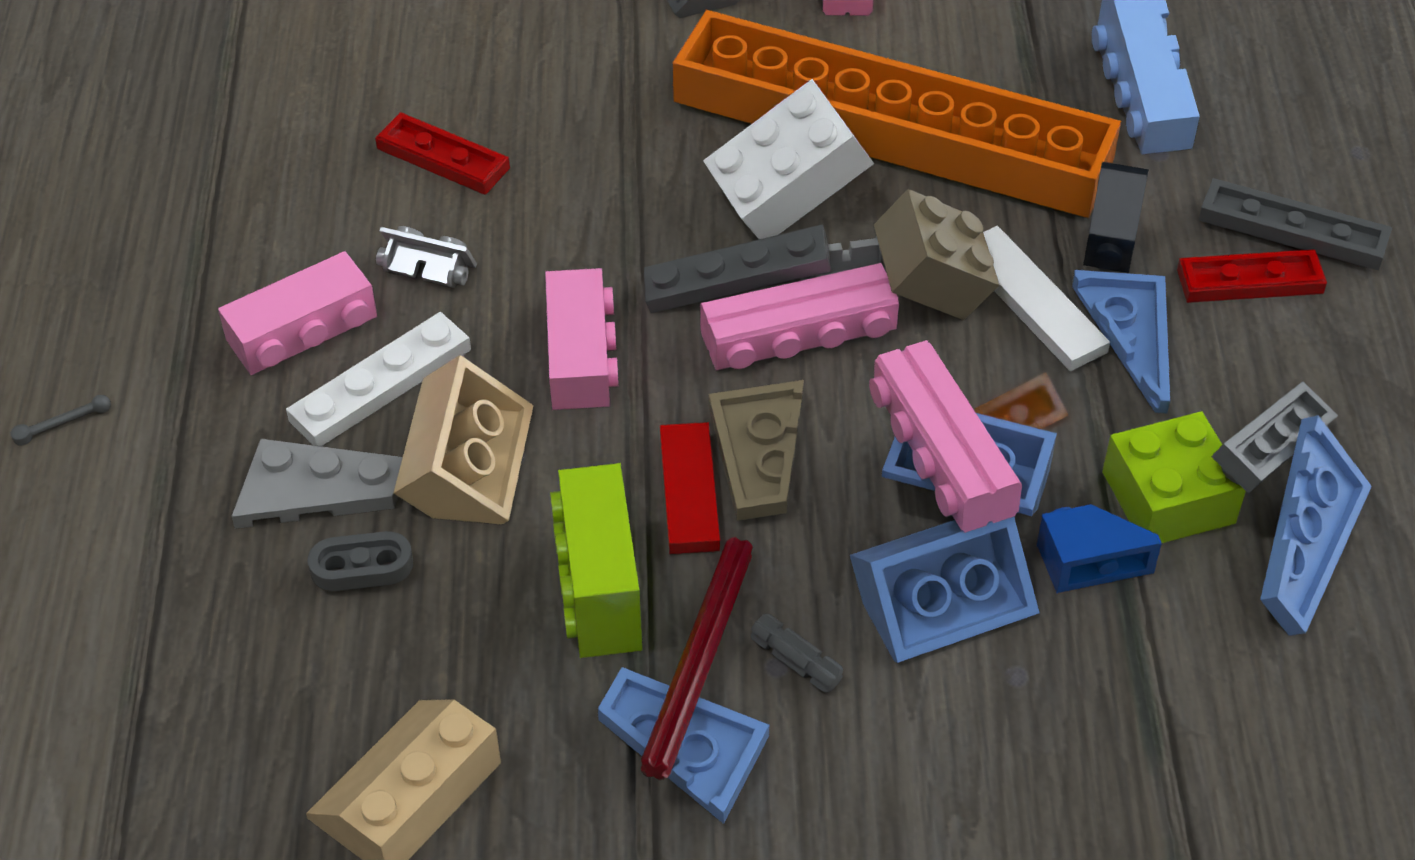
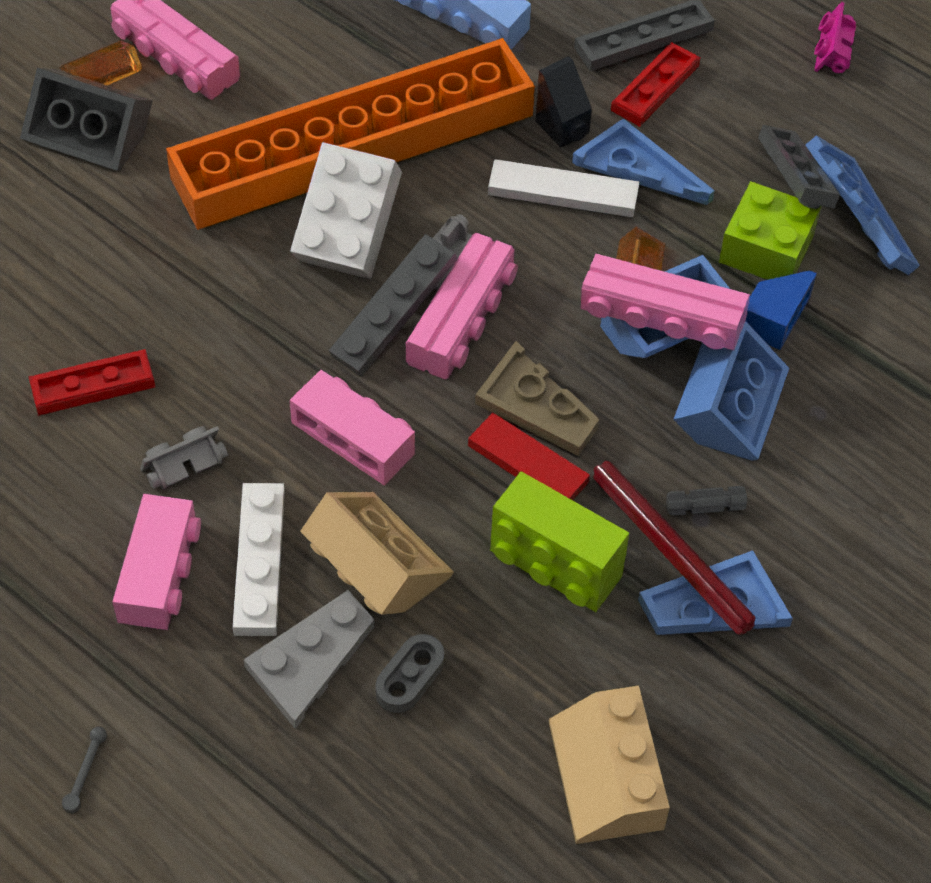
camera: 50 degrees left, 5 degrees up
dark tan brick [874,189,1000,320] -> none

